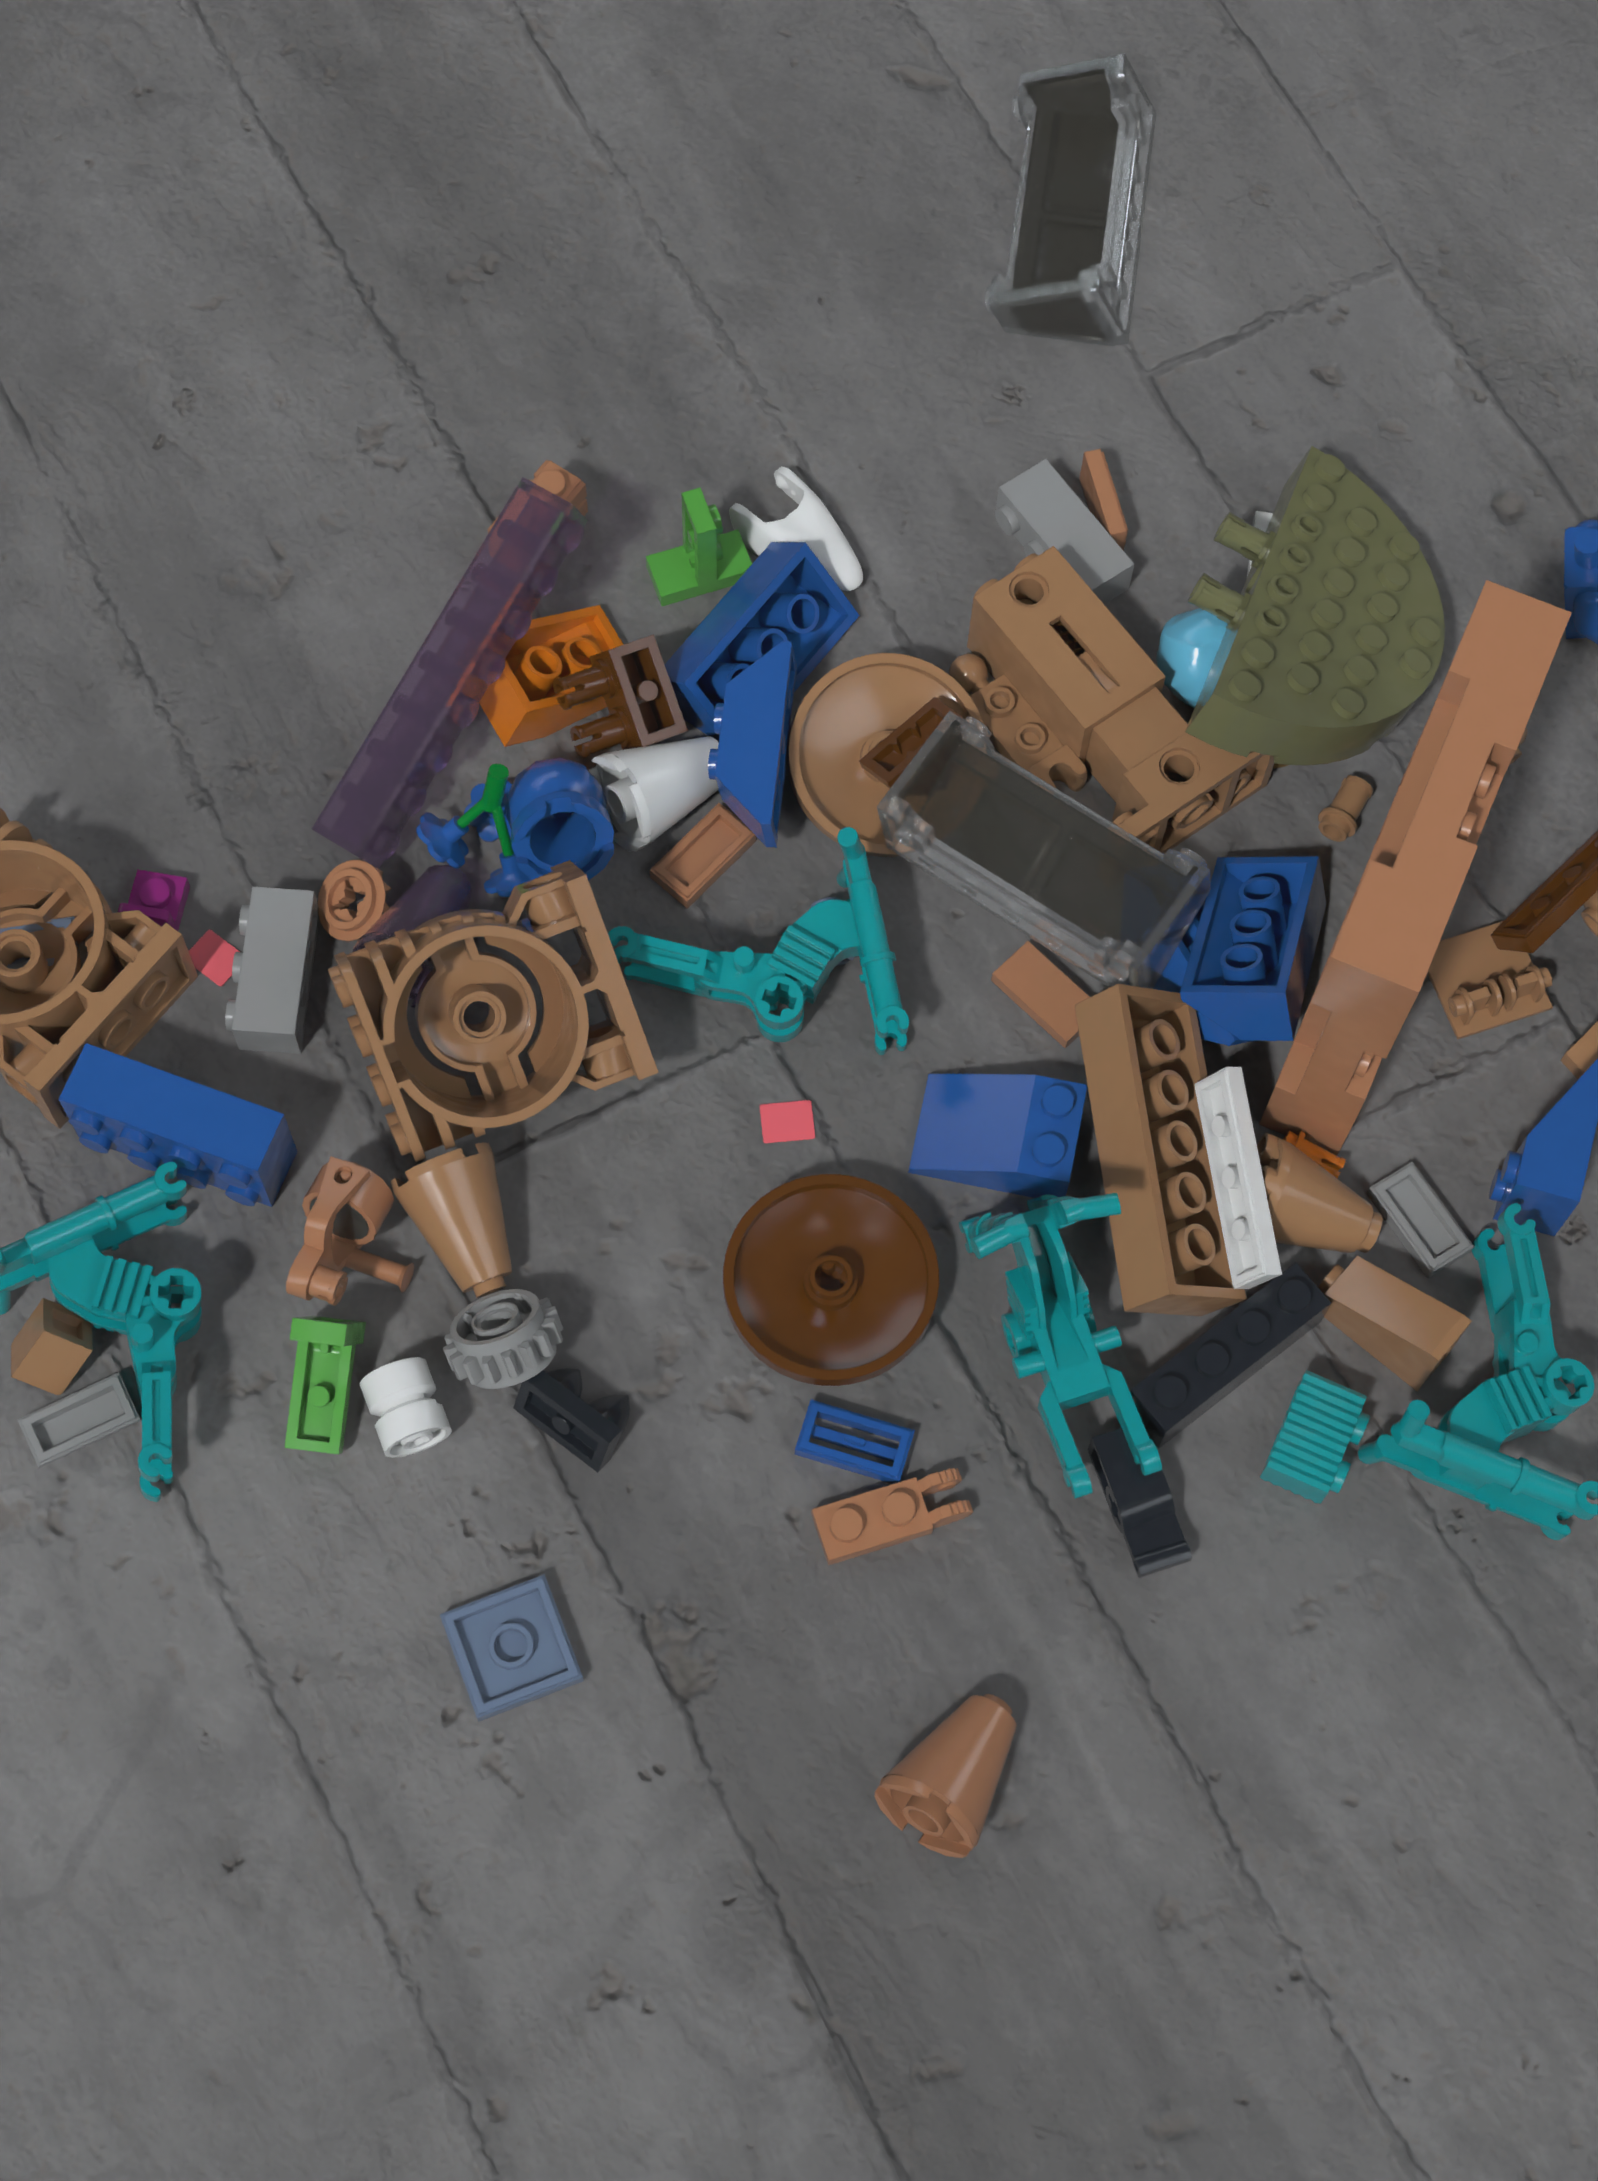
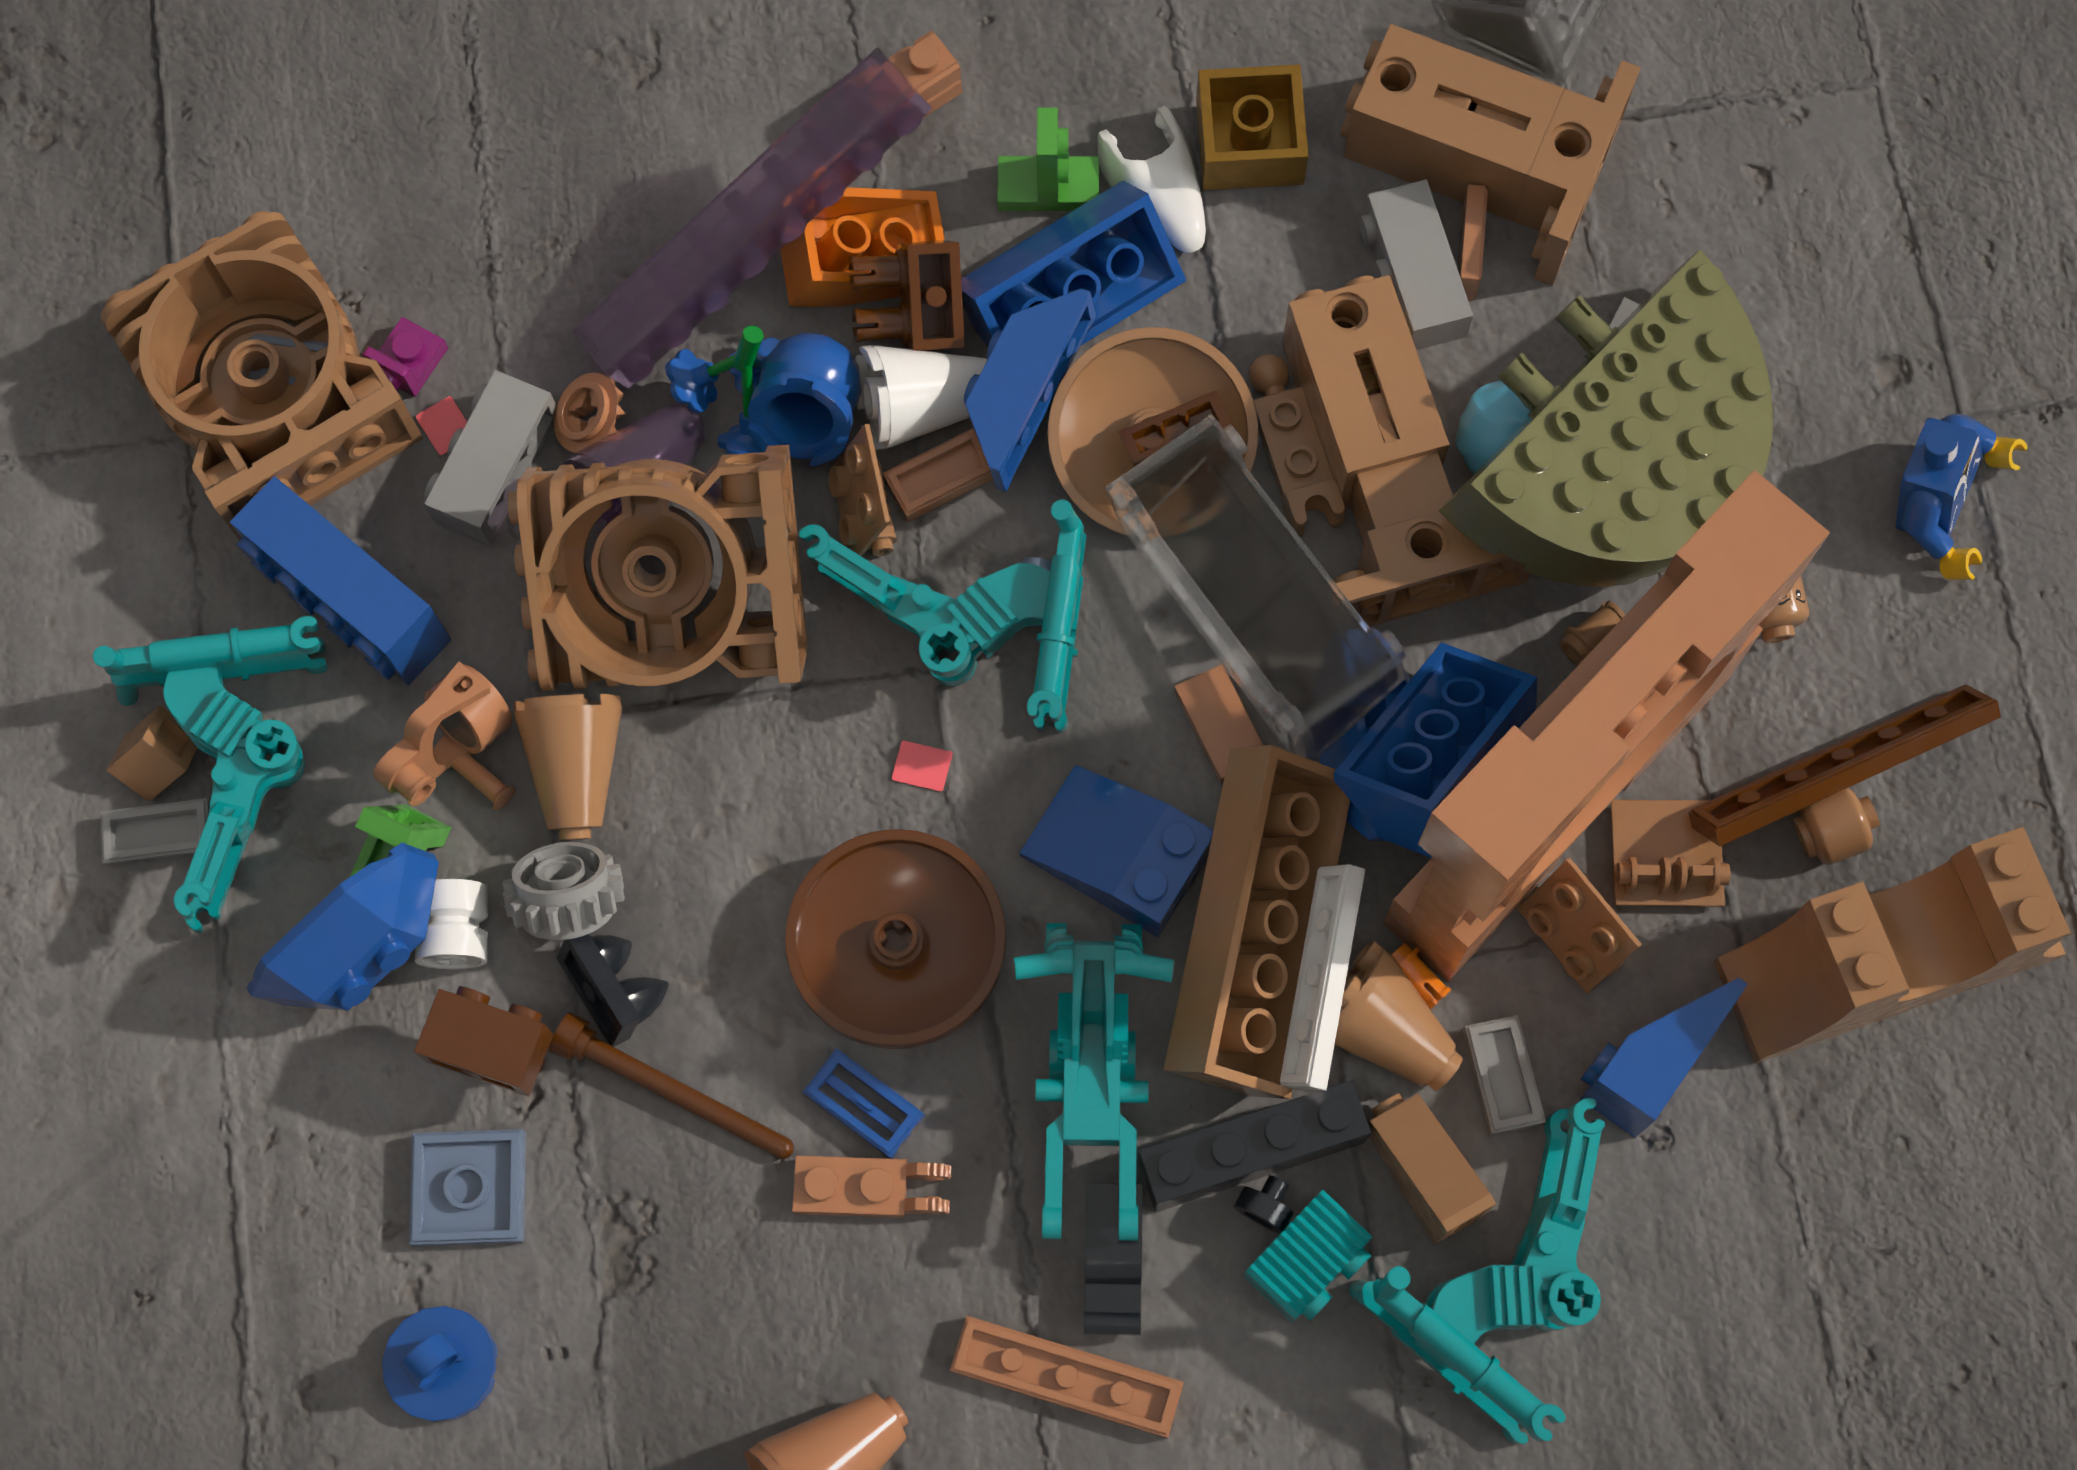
camera: 25 degrees right, 5 degrees up
none -> blue wedge [246,843,439,1011]
none -> blue tile [382,1306,498,1422]
none -> reddish brown brick [414,986,553,1097]
none -> reddish brown piece [549,1012,794,1159]
none -> medium nougat hinge [828,424,897,556]
none -> nougat tile [950,1316,1184,1439]
none -> pearl gold brick [1196,64,1308,190]
none -> black tile [1233,1175,1294,1234]
none -> medium nougat brick [1340,24,1641,286]
none -> medium nougat hinge [1518,857,1642,994]

